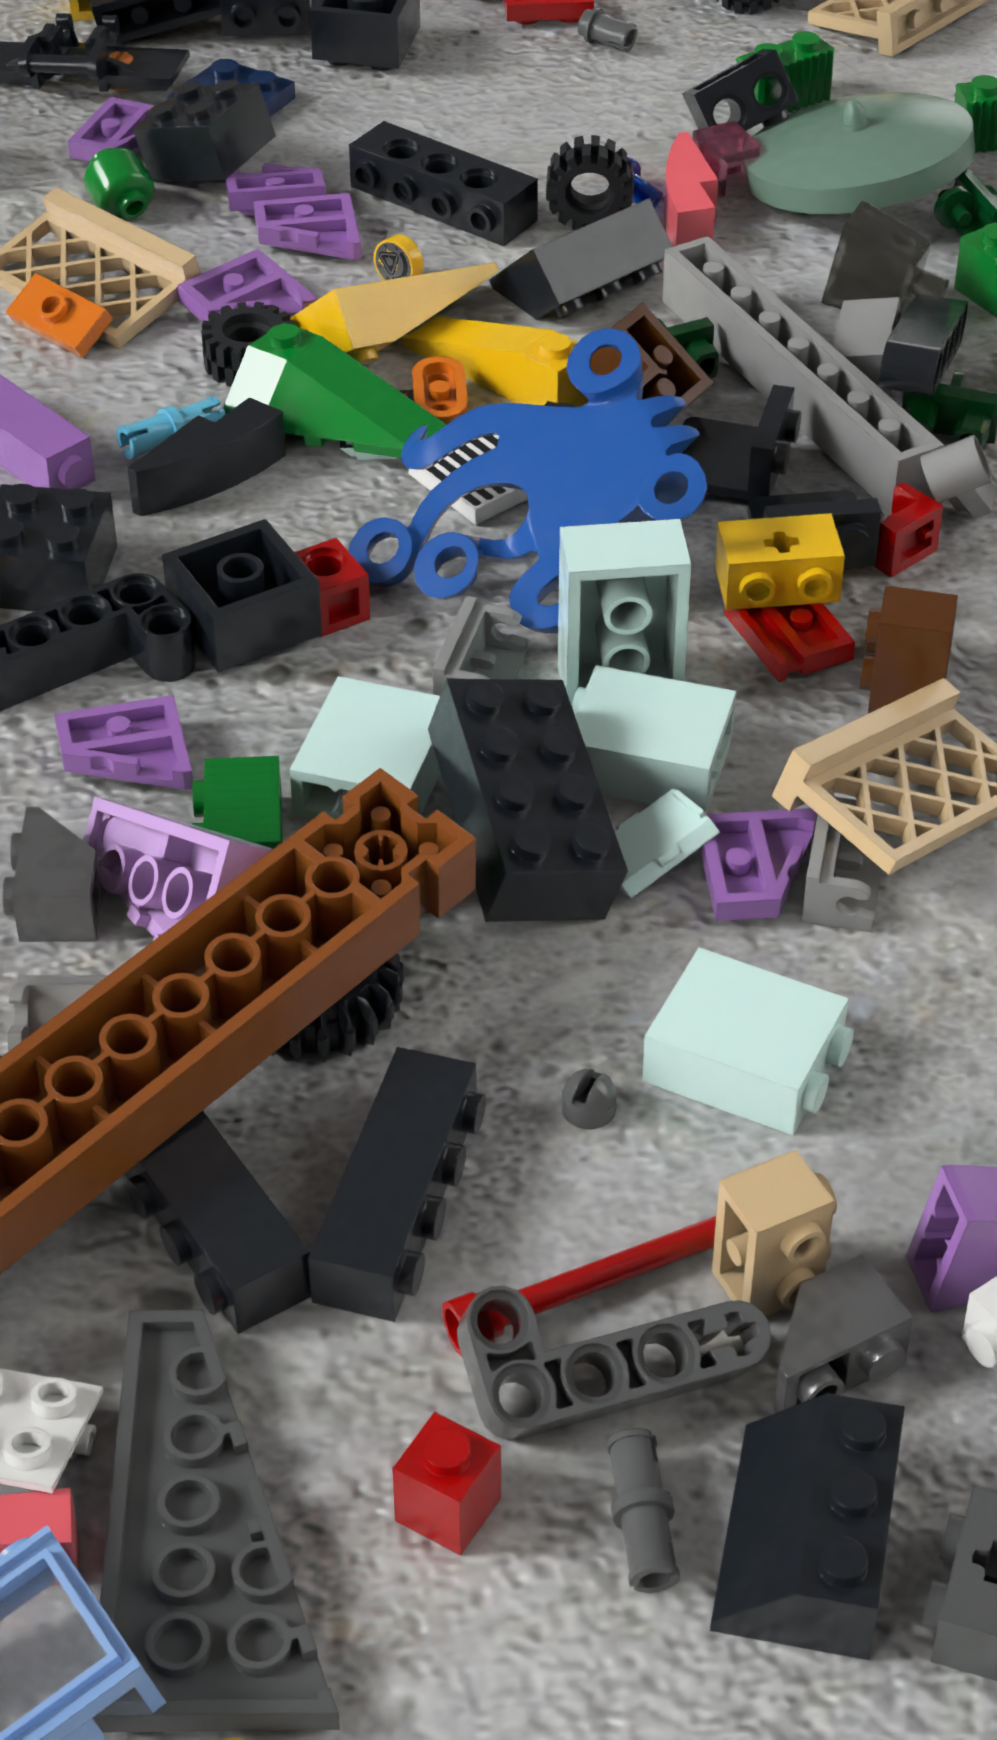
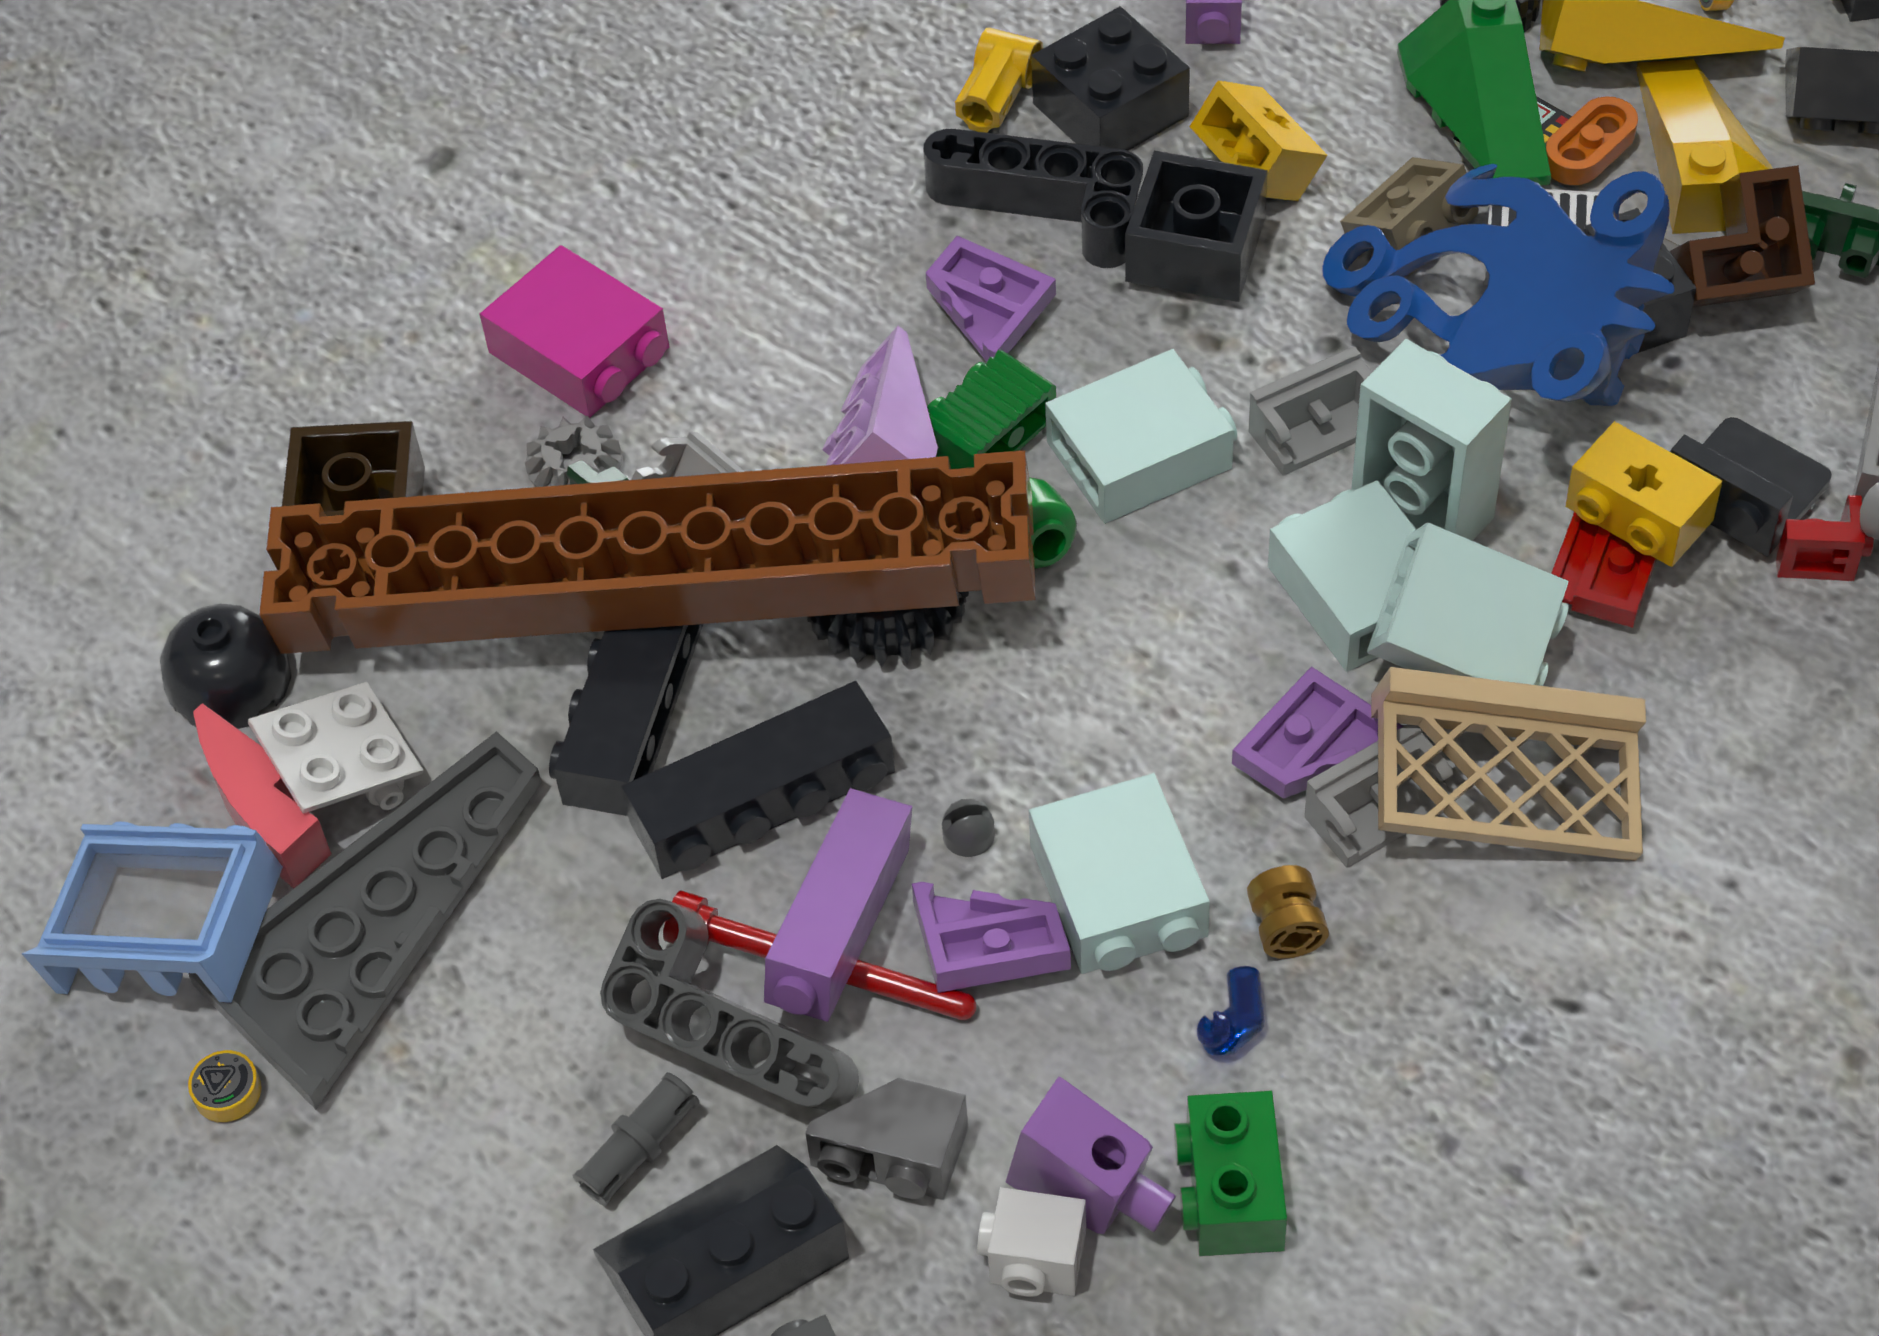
camera: 50 degrees right, 10 degrees up
flat silver slope [3,807,102,942] -> none
medium azure pin [116,396,226,460] -> none
black slope [127,397,286,516] -> none
red brick [295,538,370,638] -> none
red brick [392,1412,501,1556] -> none
black brick [428,678,628,922] -> none
light aqua piece [615,789,720,899] -> none
black bracket [682,384,802,502] -> none
tan brick [712,1150,837,1317] -> none
reddish brown brick [859,586,958,714] -> none
none -> medium lavender brick [764,788,912,1022]
none -> medium lavender wing [912,882,1071,993]
none -> yellow brick [1189,80,1328,201]
none -> clear blue arm [1196,966,1265,1057]
none -> pearl gold wheel [1247,865,1329,959]
none -> dark tan bracket [1340,157,1479,276]
none -> light aqua brick [1367,522,1569,686]

